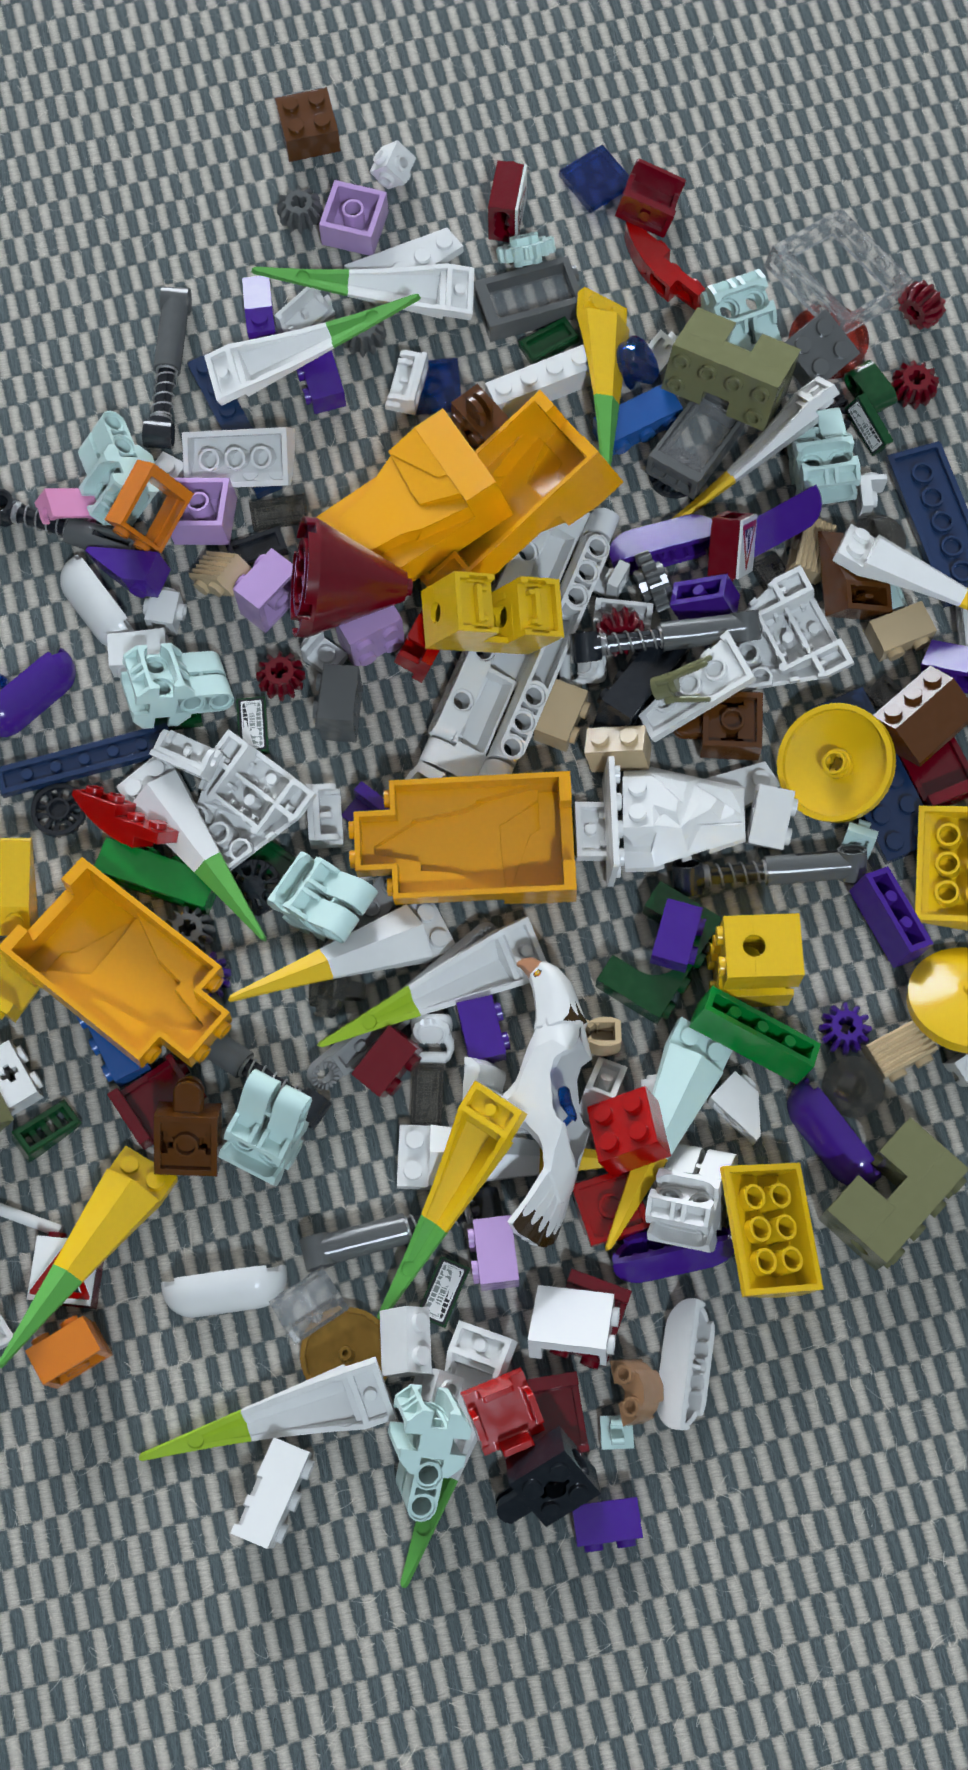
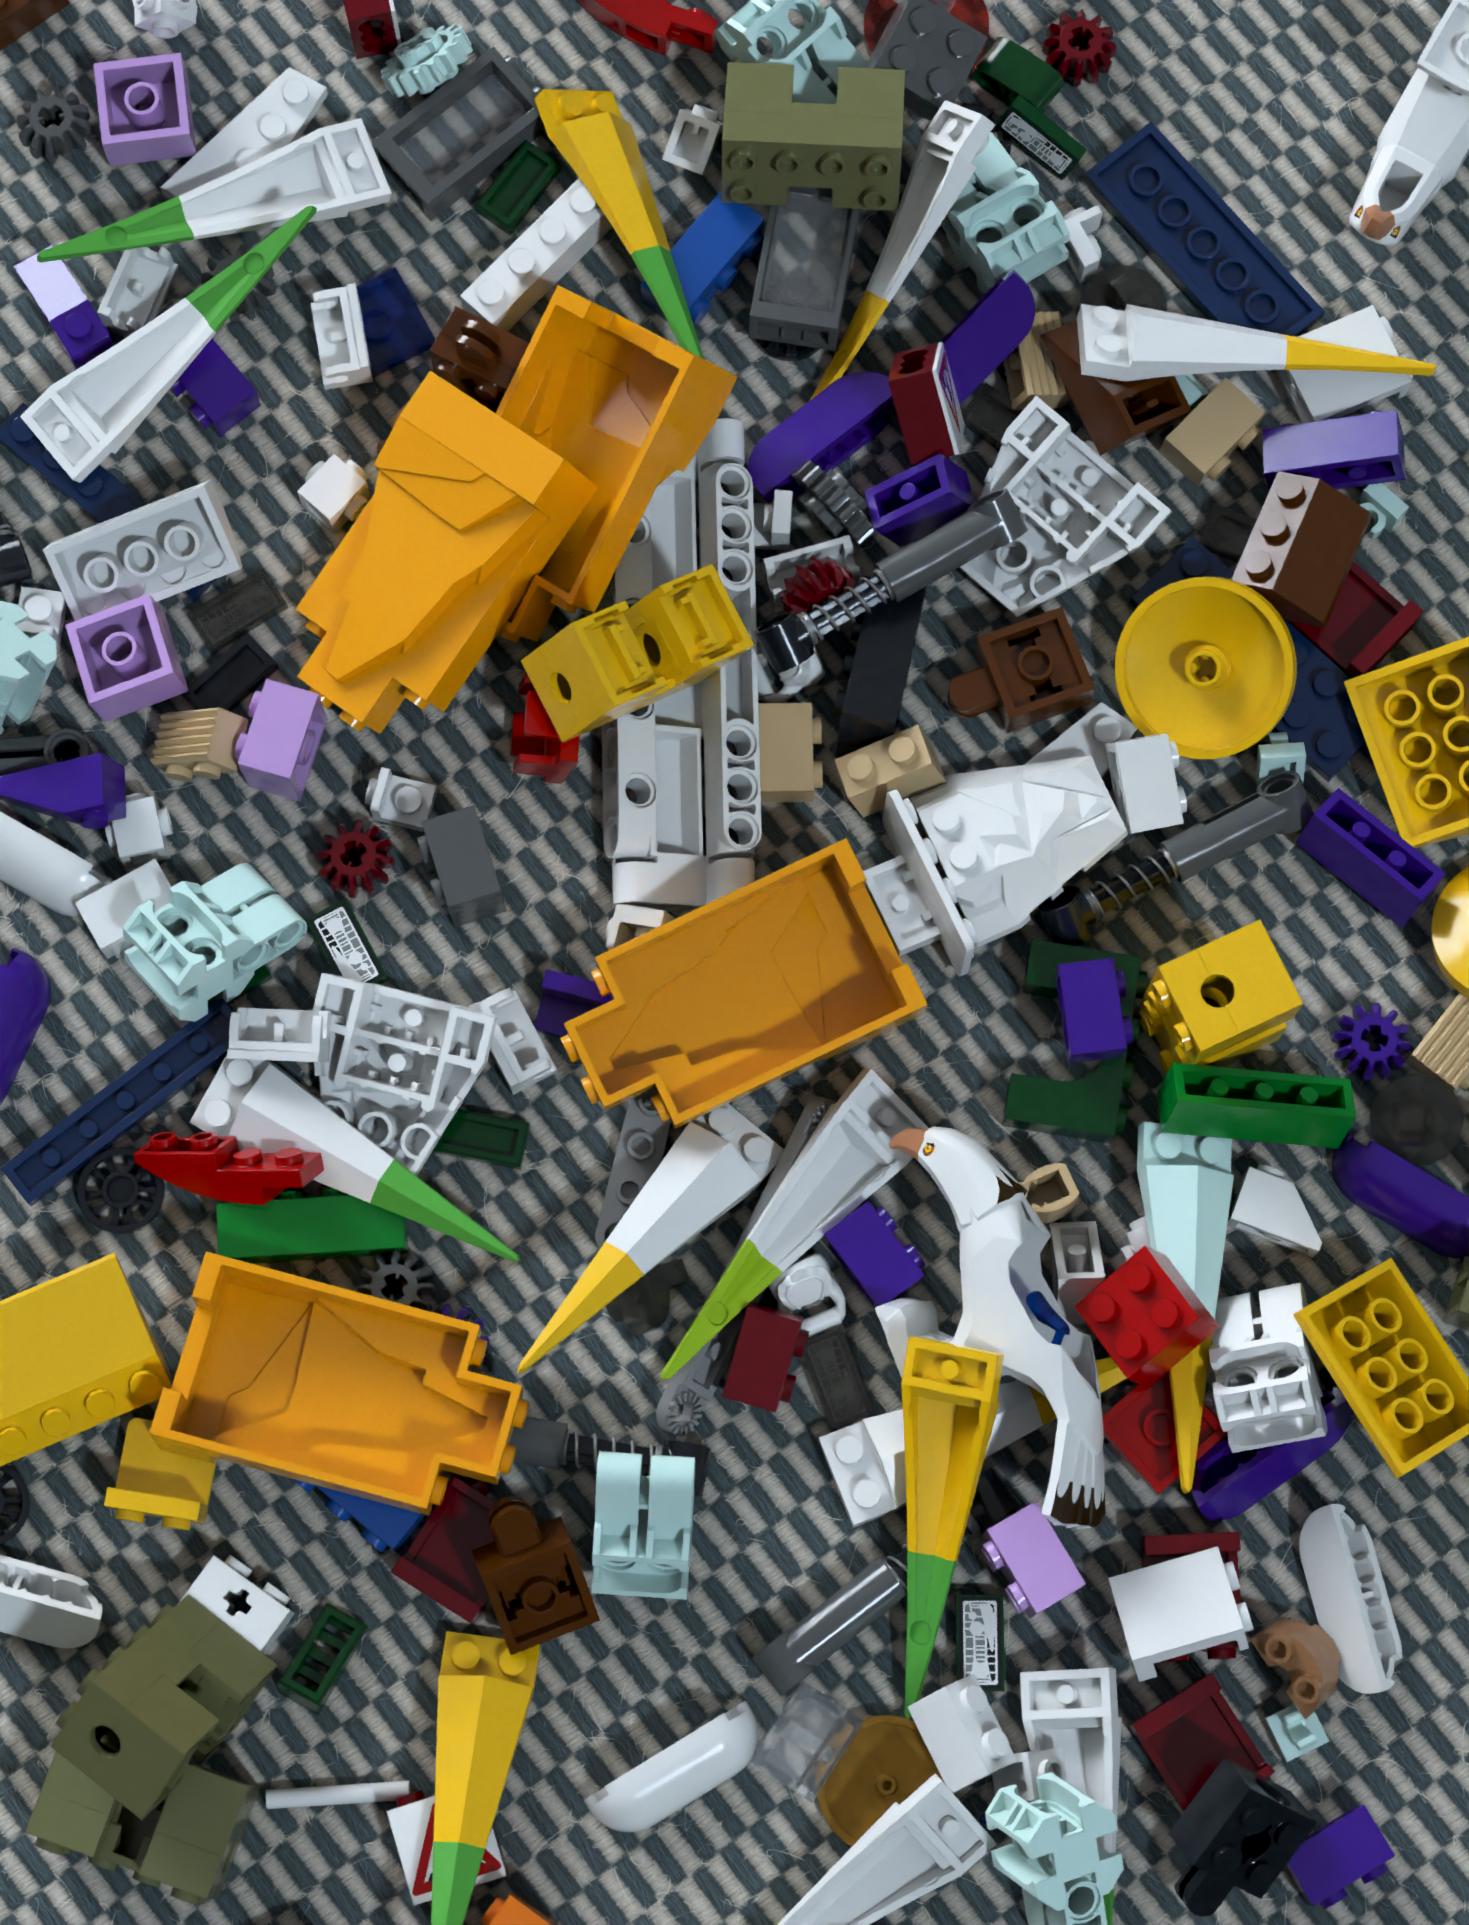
camera: 25 degrees left, 5 degrees up
orange window [105,460,194,553] -> none
black wheel [232,859,281,916] -> none
light aqua connector [267,851,378,943] -> none
dark red cone [290,516,413,638] -> none
lavender brick [336,606,405,666] -> none
red panel [460,1367,545,1457] -> none
clear blue piece [616,336,659,390] -> none
white wing [639,630,757,742] -> none
olive plant [650,655,712,705] -> none
none -> white brick [297,454,371,534]

